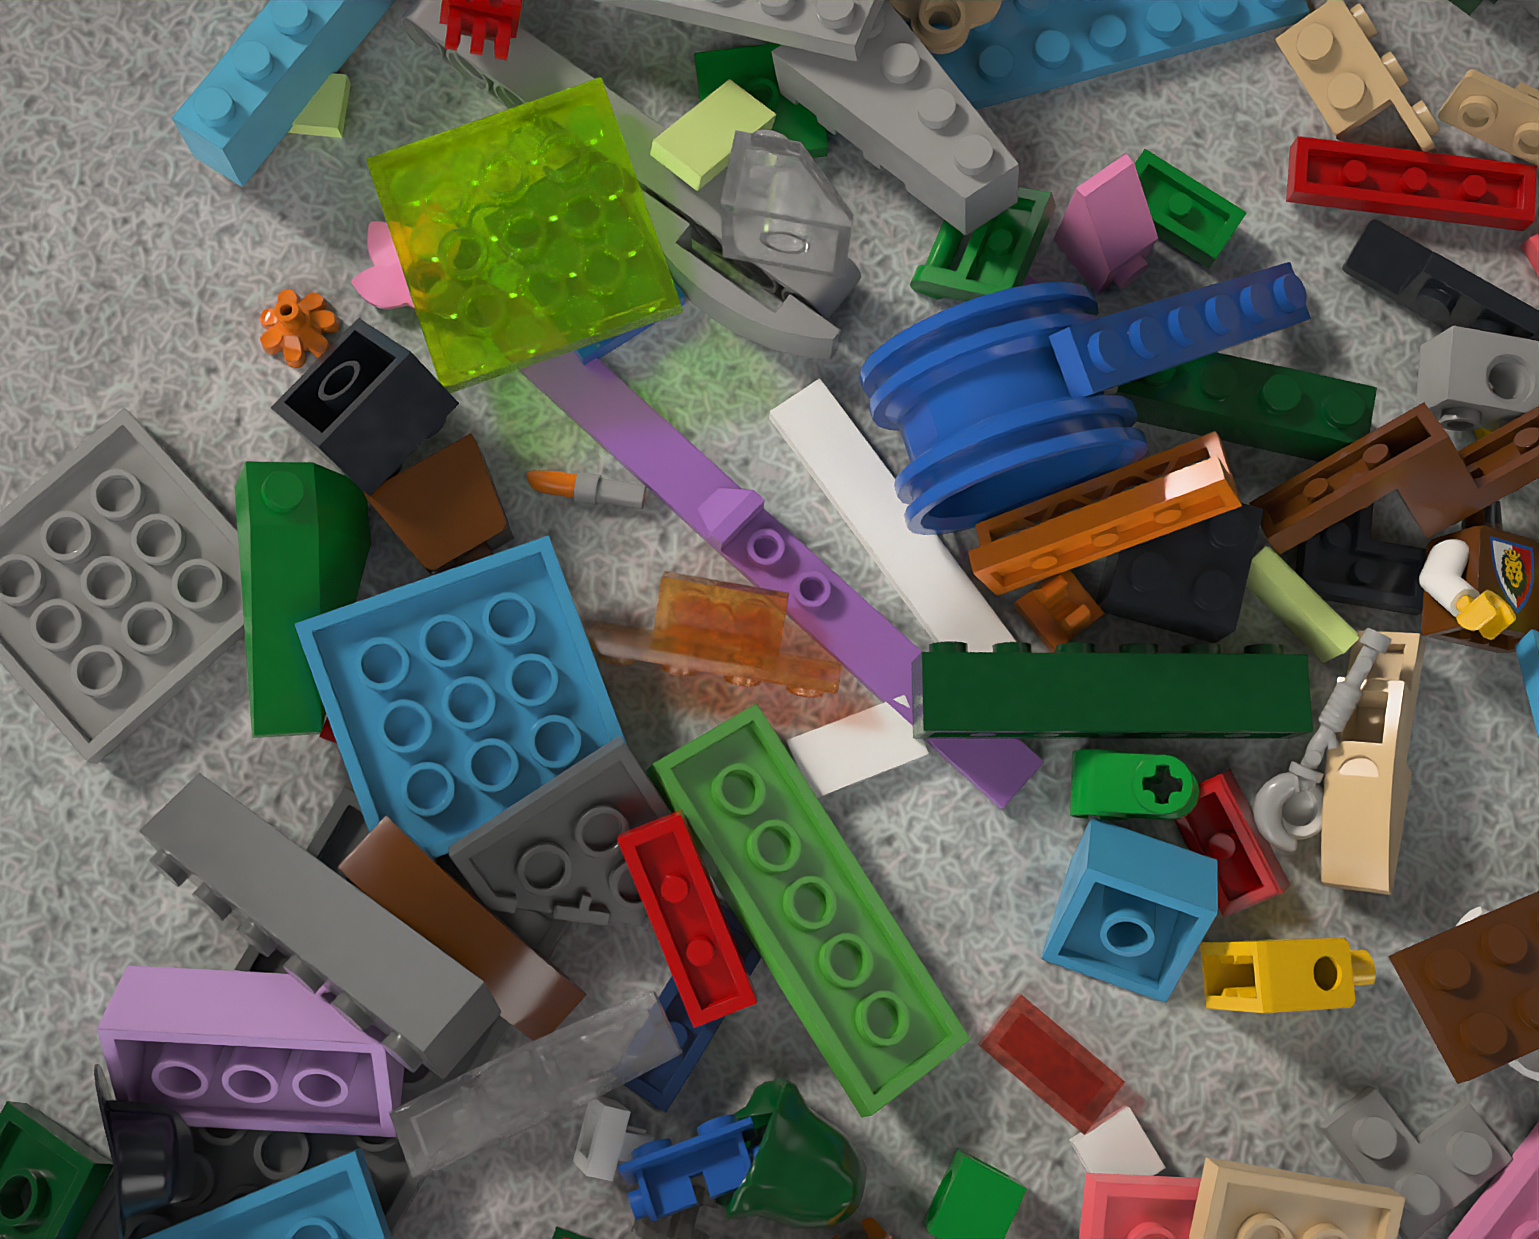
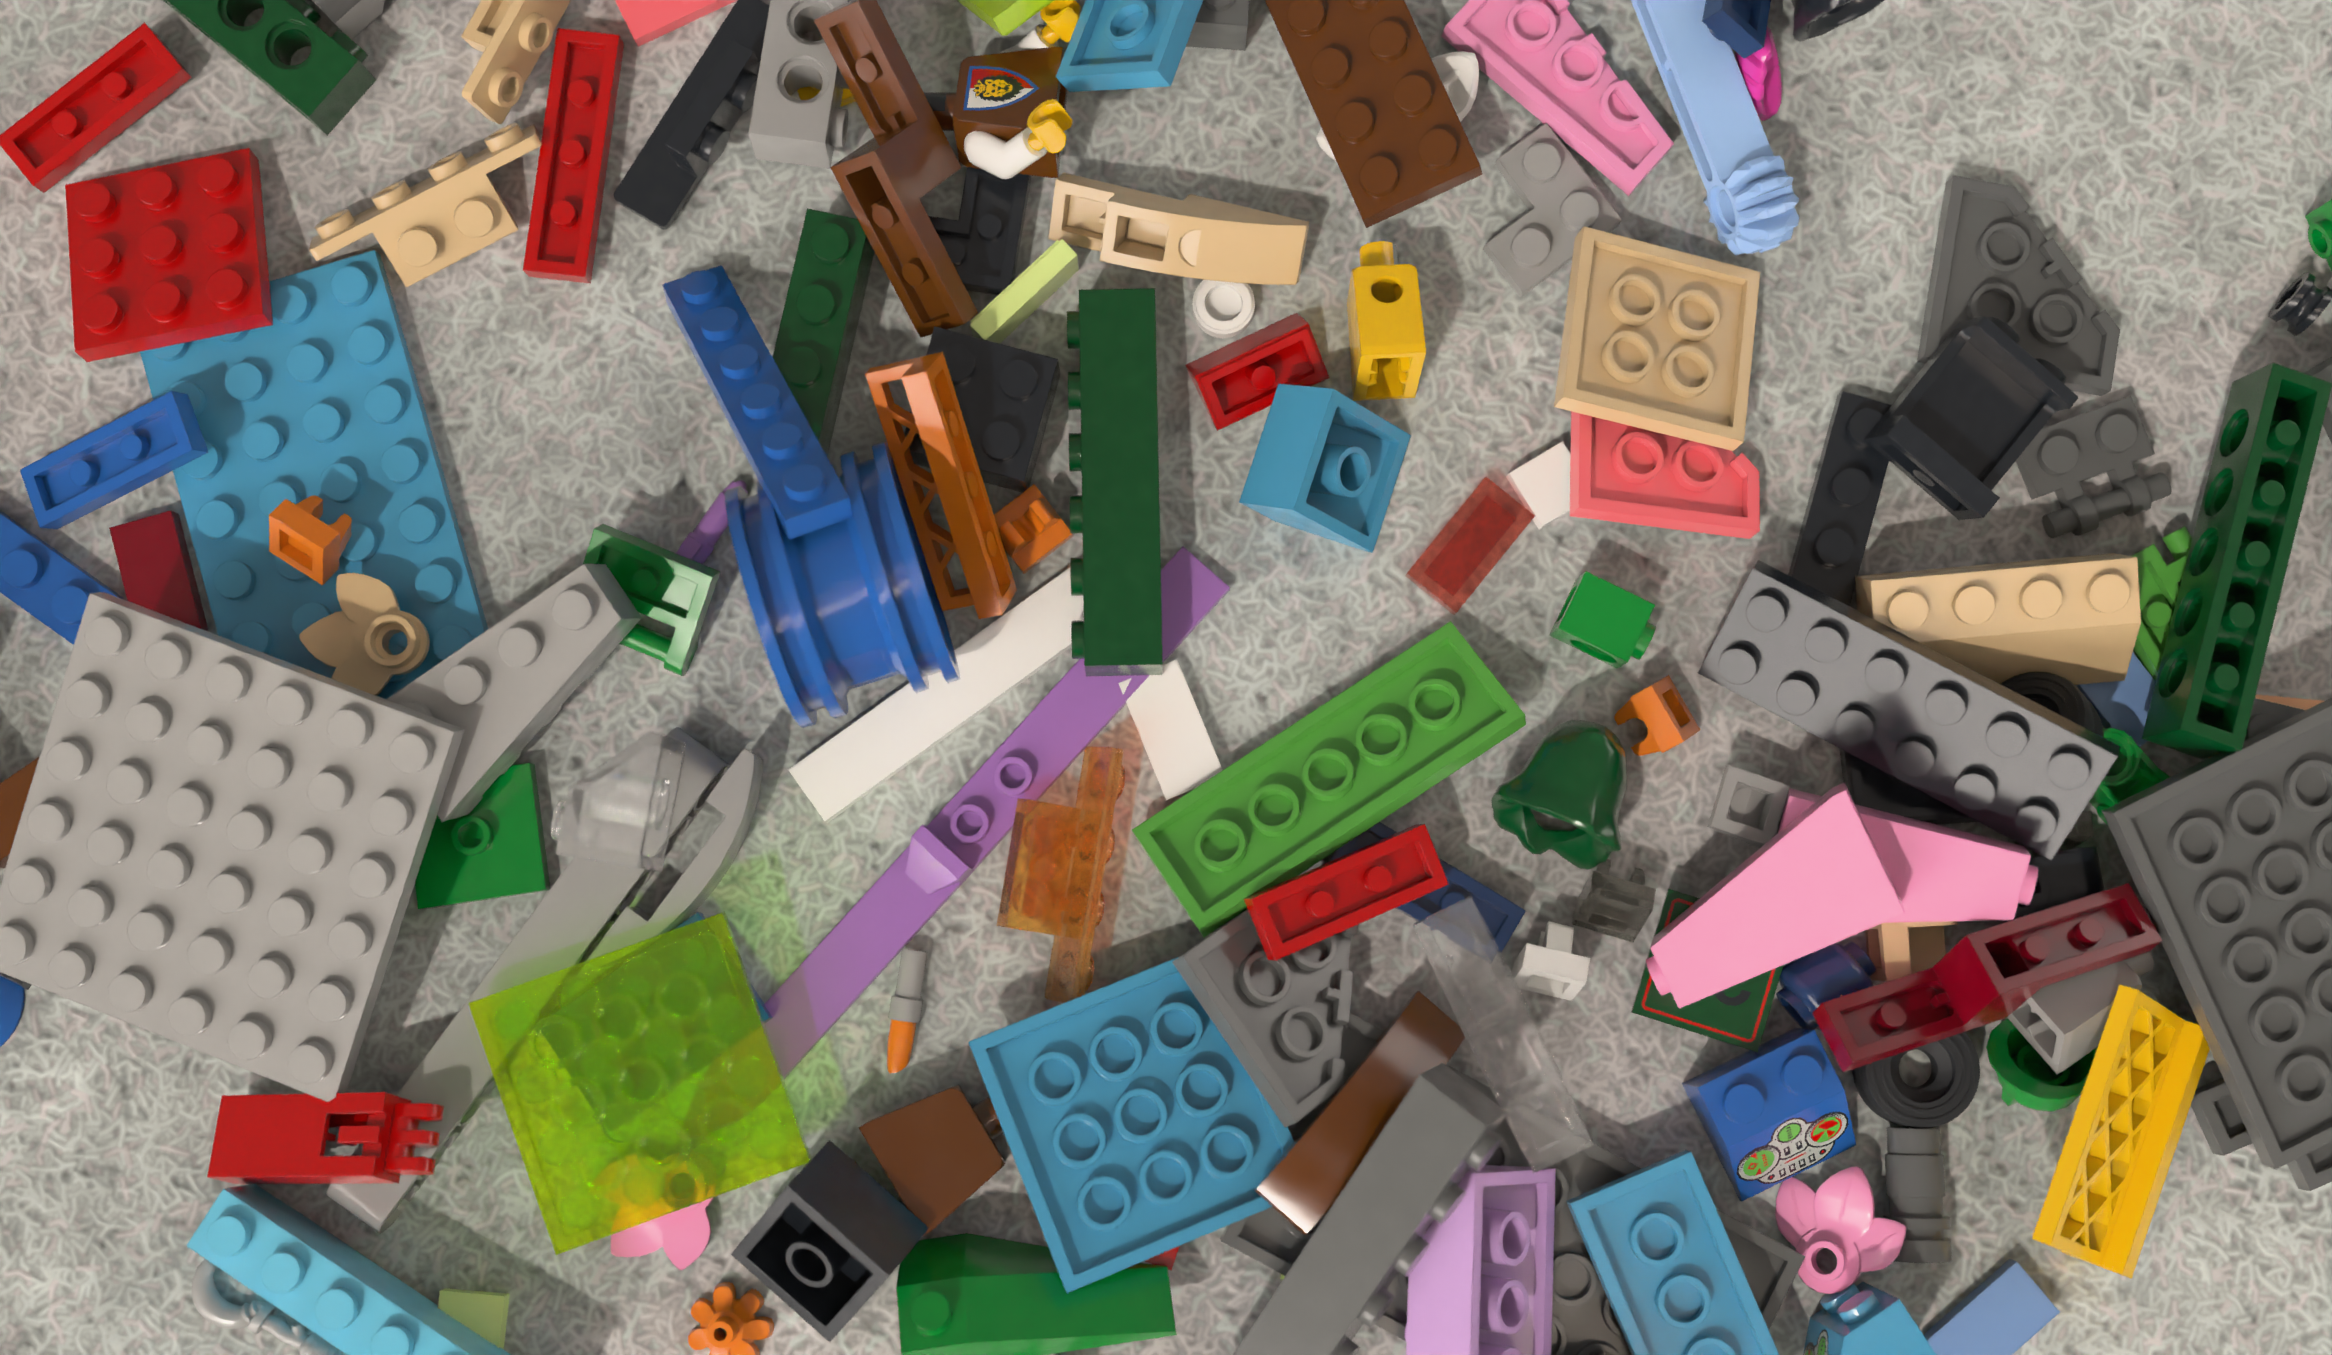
camera: 90 degrees left, 5 degrees up
blue hinge [617,1114,760,1223] -> none
yellowish green tile [650,79,776,191] -> none
bright pink slope [1053,153,1158,294] -> none
green piece [1070,749,1200,821] -> none
green plate [1134,149,1247,269] -> none
light grey piece [1253,627,1392,853] -> none

